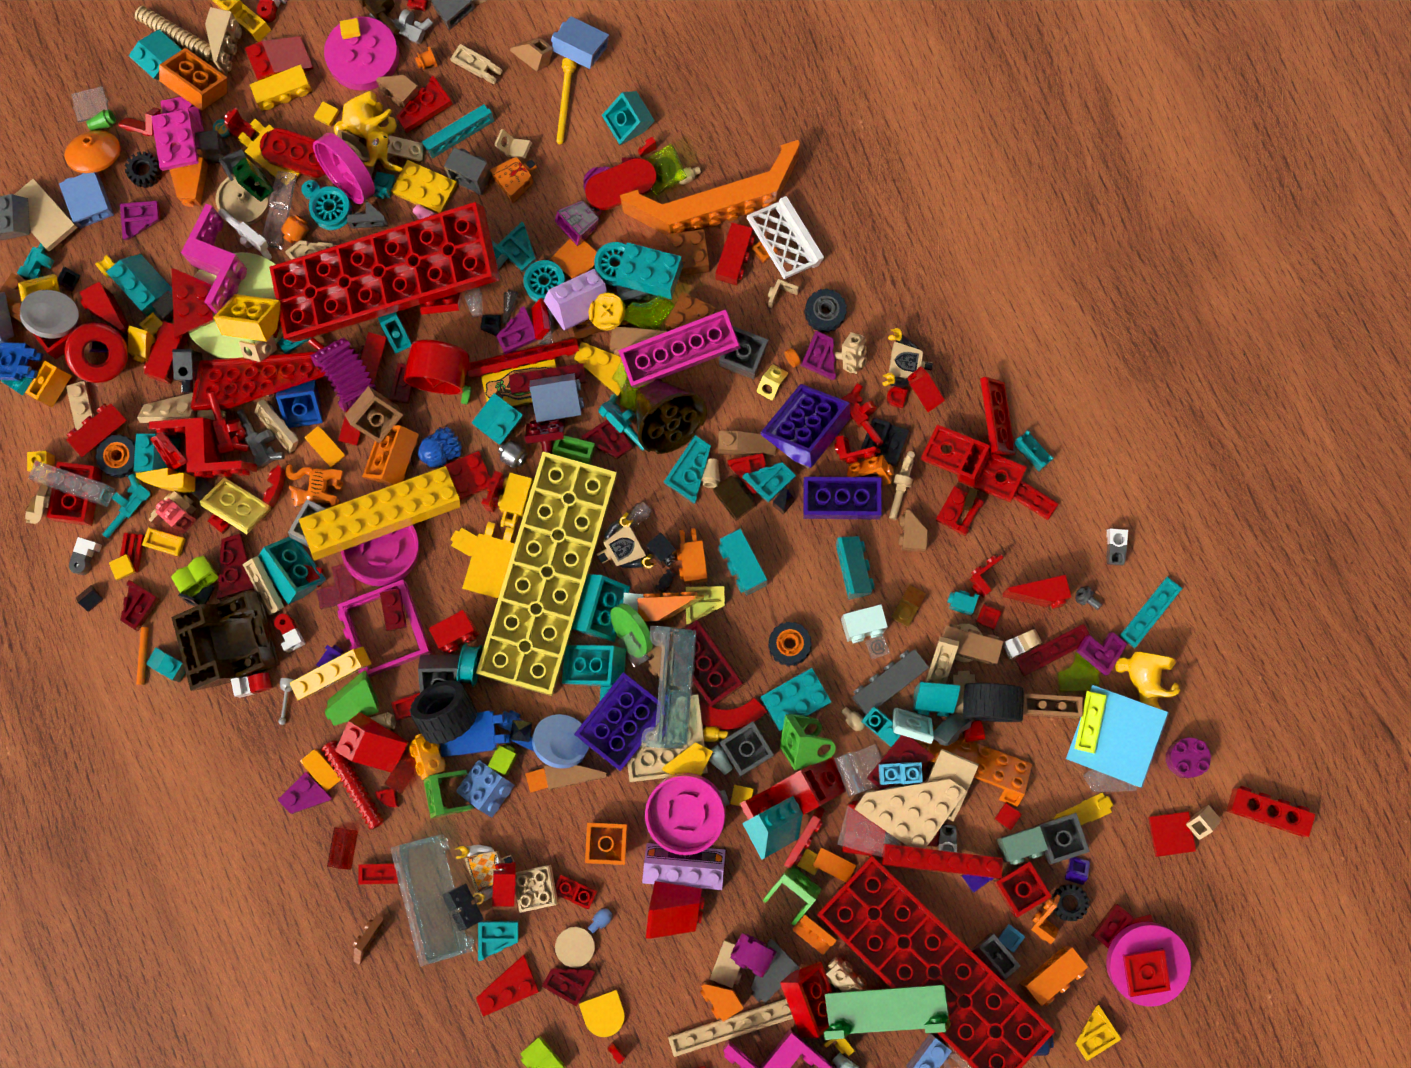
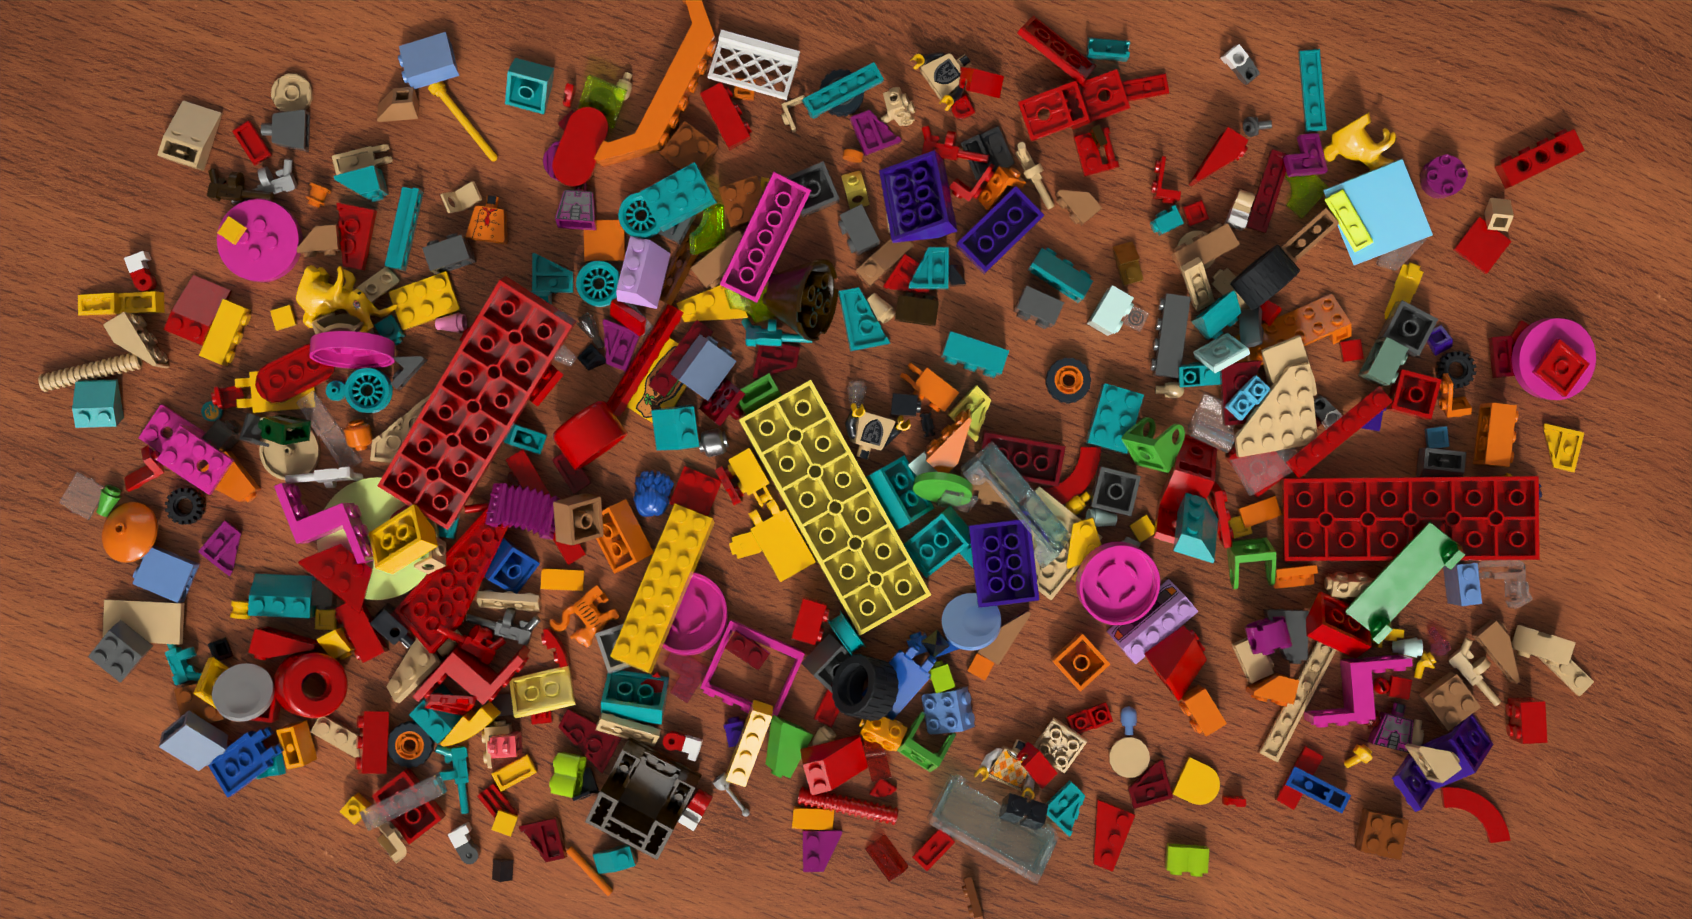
camera: 50 degrees left, 10 degrees up
orange brick [159,48,227,111] -> none
bright green tile [461,385,472,405] -> none
yellow tile [589,293,626,331] -> none
none -> teal slope [334,165,389,202]
none -> teal piece [802,62,884,119]
none -> dark grey brick [838,204,880,256]
none -> dark grey brick [1013,286,1064,329]
none -> orange brick [1178,685,1227,737]

